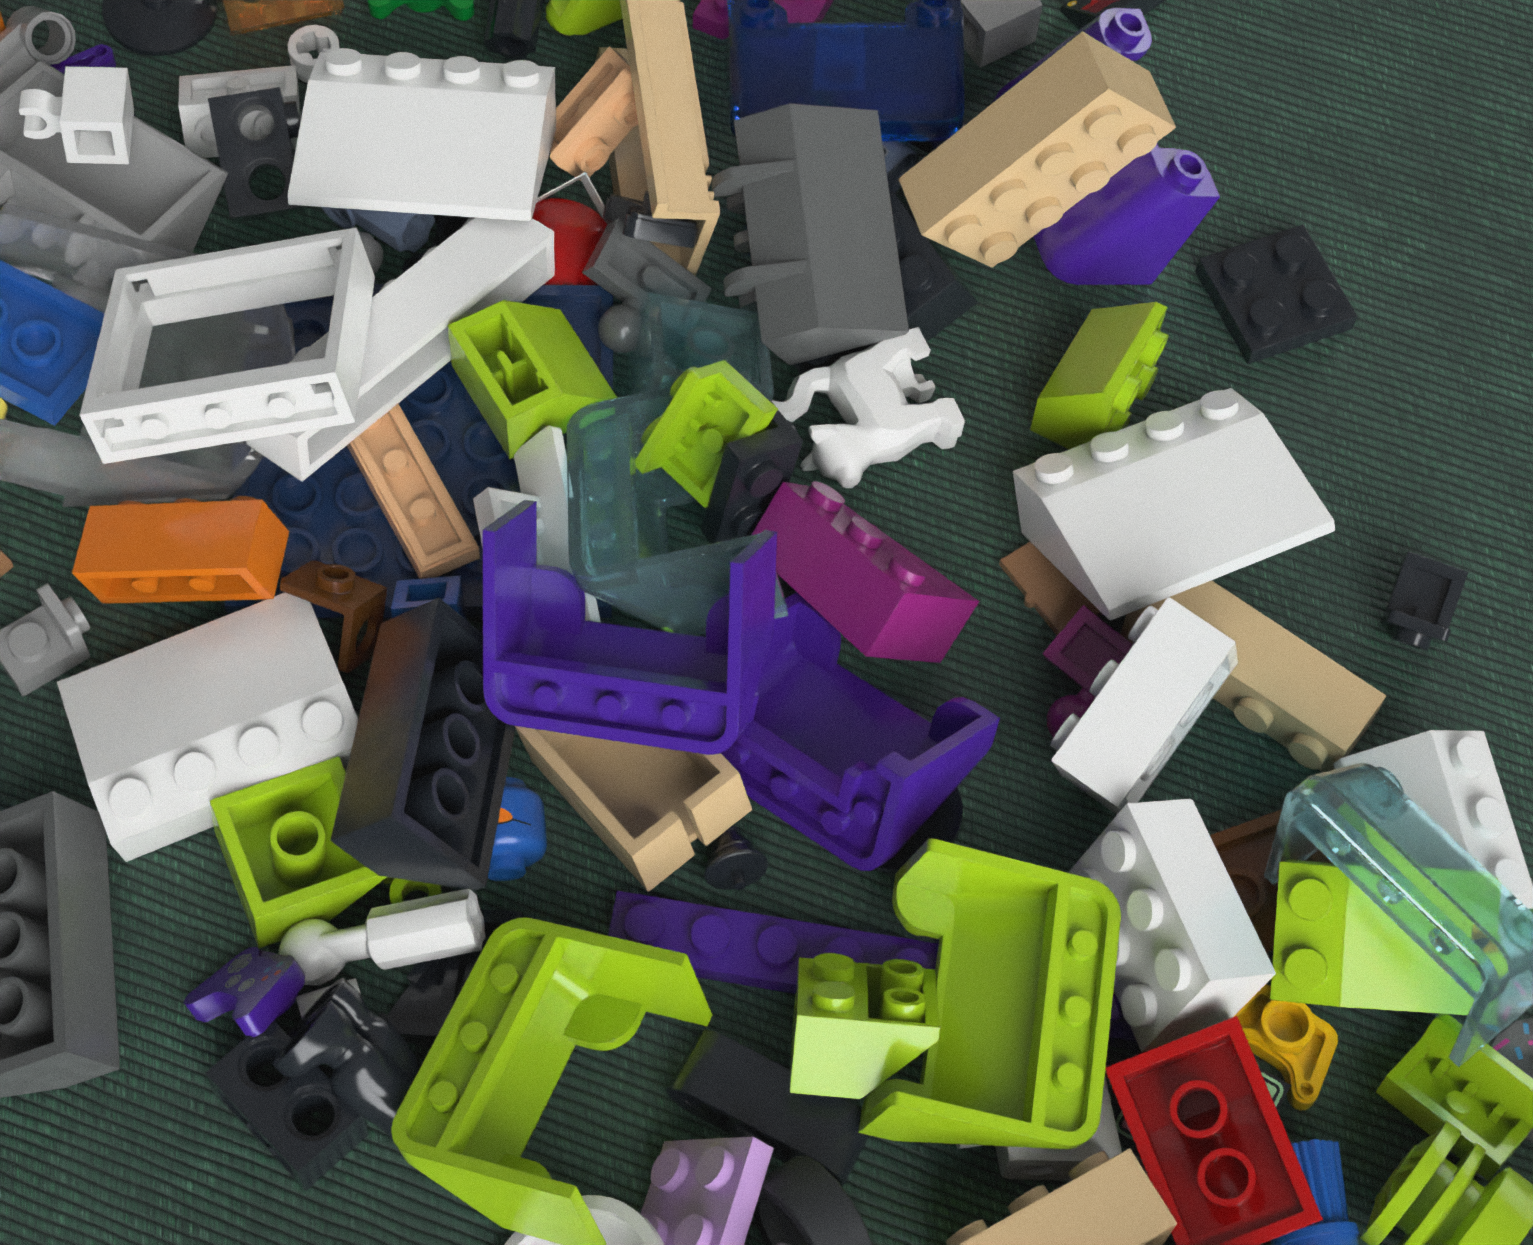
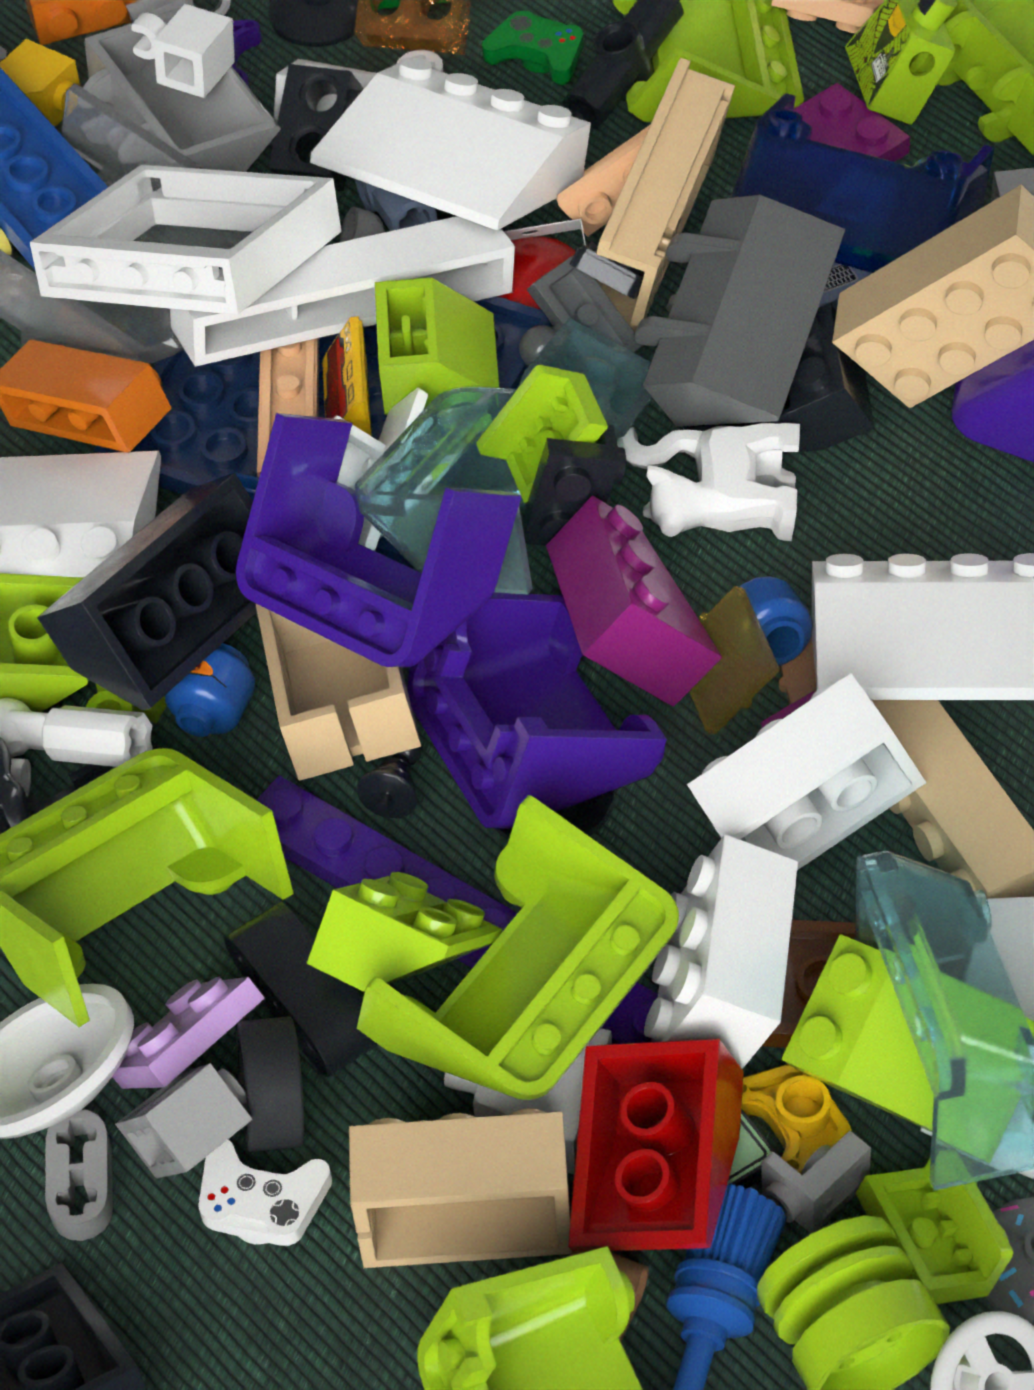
camera: 35 degrees right, 10 degrees down
reddish brown bracket [280,560,388,673] -> none
lime slope [1030,302,1169,449] -> none
none -> slope [322,316,372,436]
none -> clear yellow piece [689,586,780,734]
none -> blue head [724,576,813,668]
none -> light grey bracket [761,1131,871,1234]

